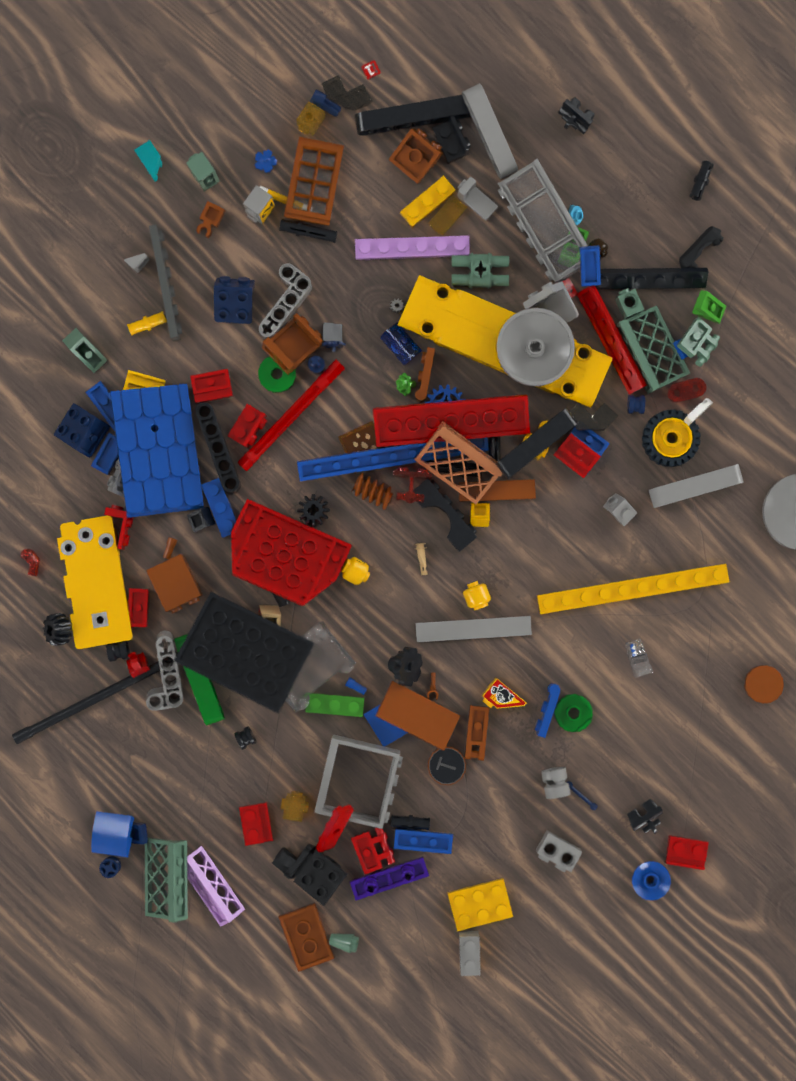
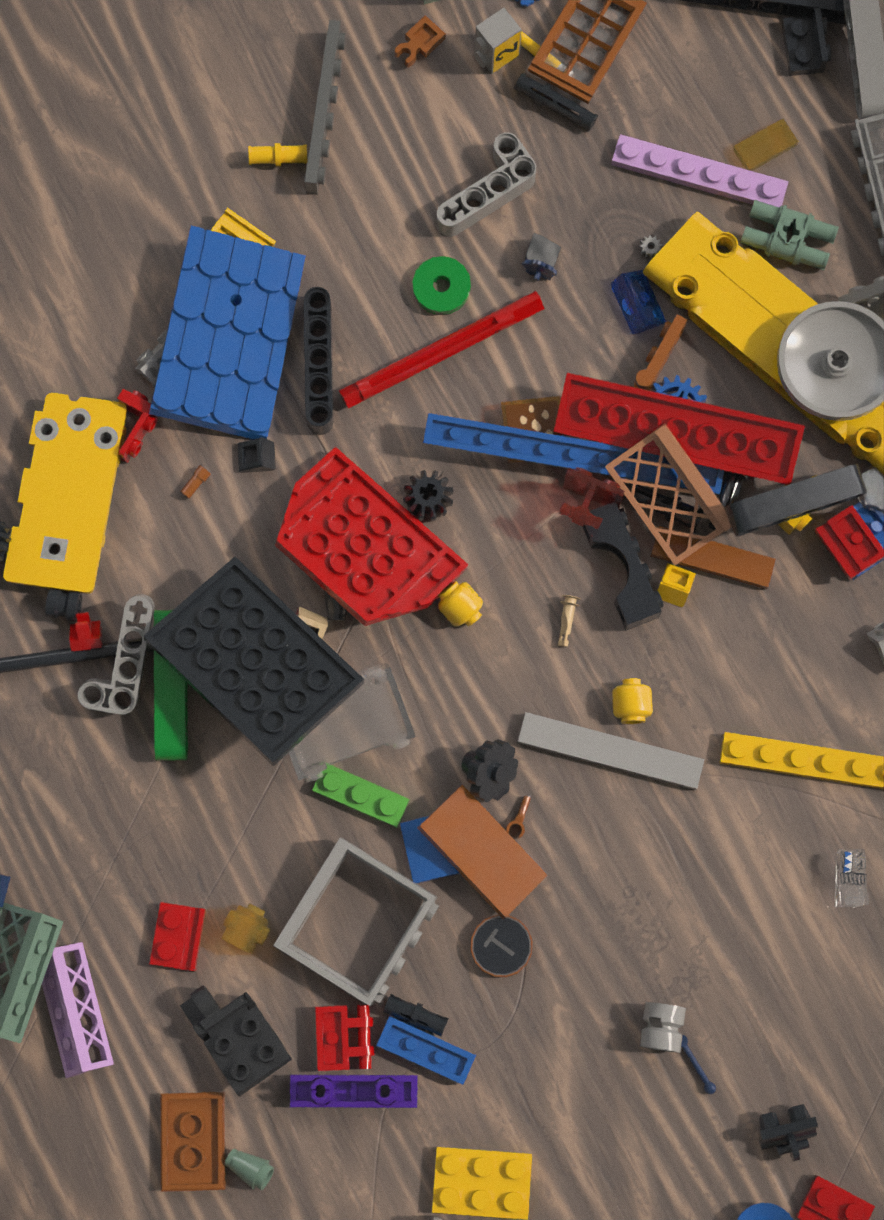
camera: 15 degrees right, 10 degrees down
dark blue bracket [54,403,110,458] -> none
sand green slope [62,328,107,373] -> none
blue tile [85,381,115,431] -> none
blue tile [91,433,119,475] -> none
light grey slope [124,253,149,273] -> none
red plate [128,588,150,627] -> none
dark orange brick [146,554,203,614] -> none
red plate [190,369,233,404] -> none
blue plate [201,478,237,538] -> none
dark blue bracket [214,276,255,324] -> none
red bracket [227,404,268,448] -> none
black wheel [234,726,257,750] -> none
dark orange panel [262,313,323,375] -> none
dark blue piece [308,356,326,375] -> none
red tile [316,805,354,853] -> none
blue piece [345,677,367,695] -> none
dark orange piece [351,473,394,510] -> none
dark orange plate [388,128,443,184] -> none
bright green plant [396,373,416,396] -> none
yellow plate [400,176,456,228] -> none
light grey bracket [457,176,498,221] -> none
dark orange plate [465,705,489,761] -> none
slope [481,677,526,709] -> none
blue plate [534,683,561,738] -> none
light grey brick [536,830,582,872] -> none
green tile [554,694,593,732] -> none

